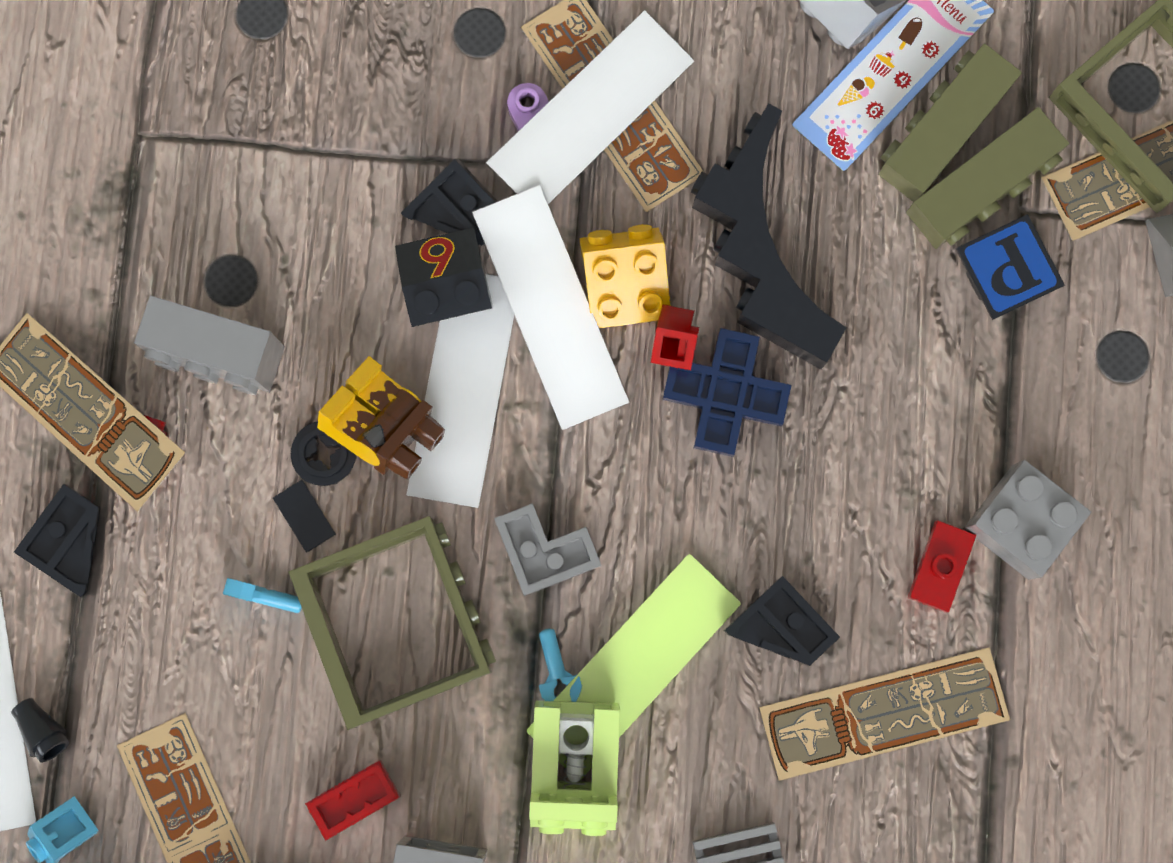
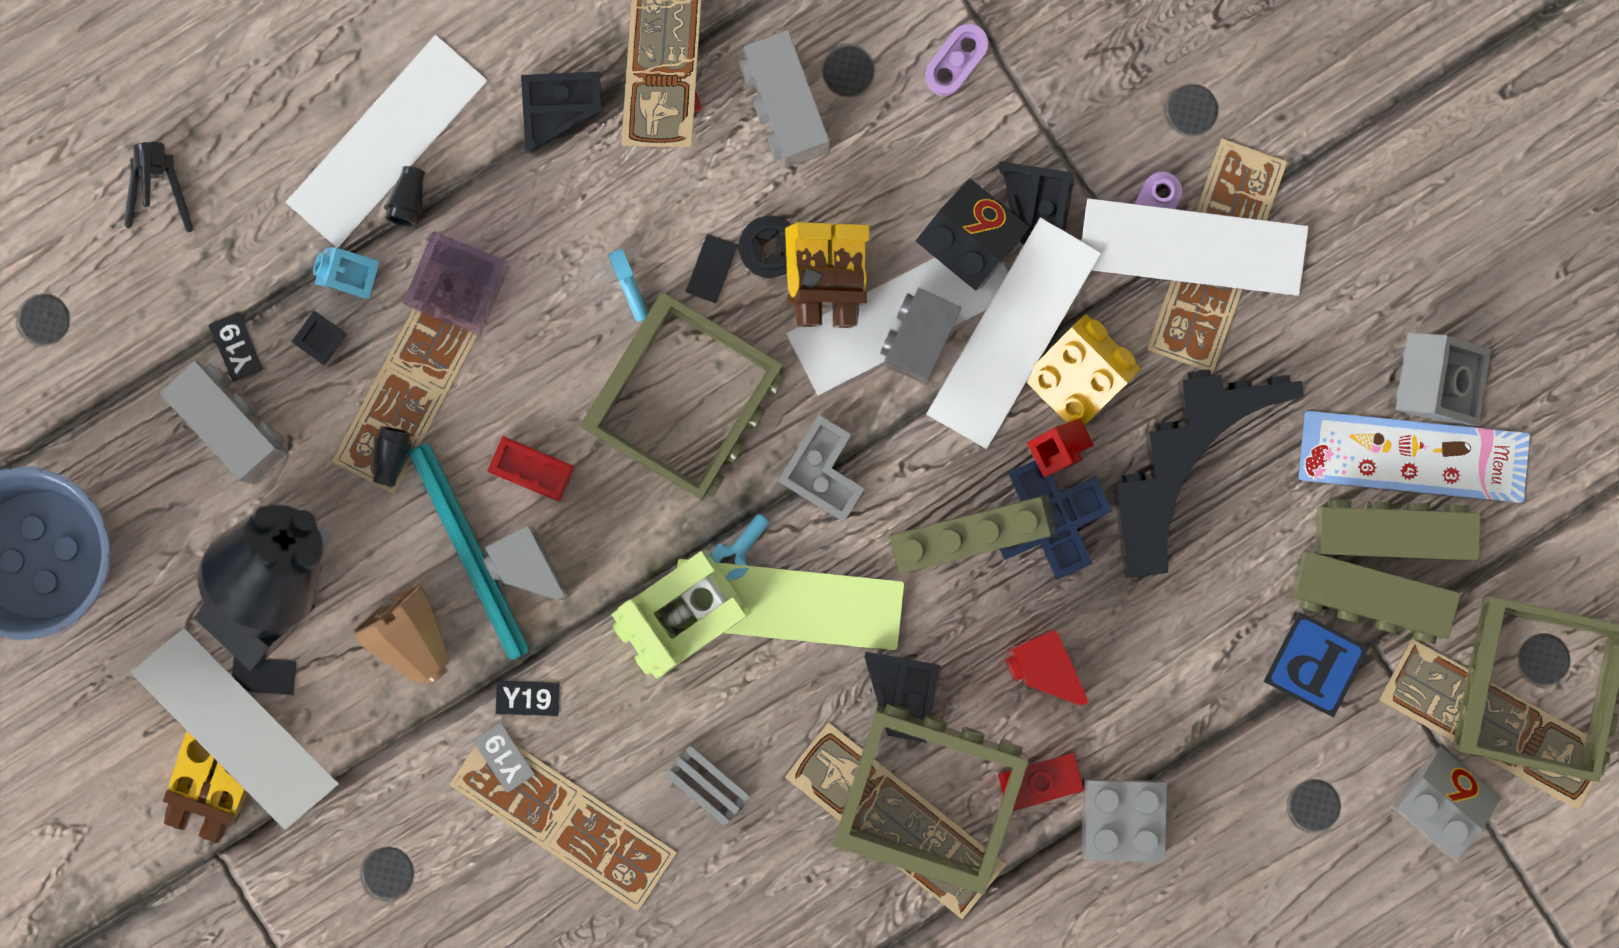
camera: 55 degrees right, 5 degrees up
none -> clear purple brick [403,231,510,337]
none -> olive window [833,704,1029,895]
none -> flat silver brick [880,287,962,385]
none -> olive brick [889,494,1058,574]
none -> lavender plate [925,24,988,96]
none -> red slope [1005,629,1089,706]

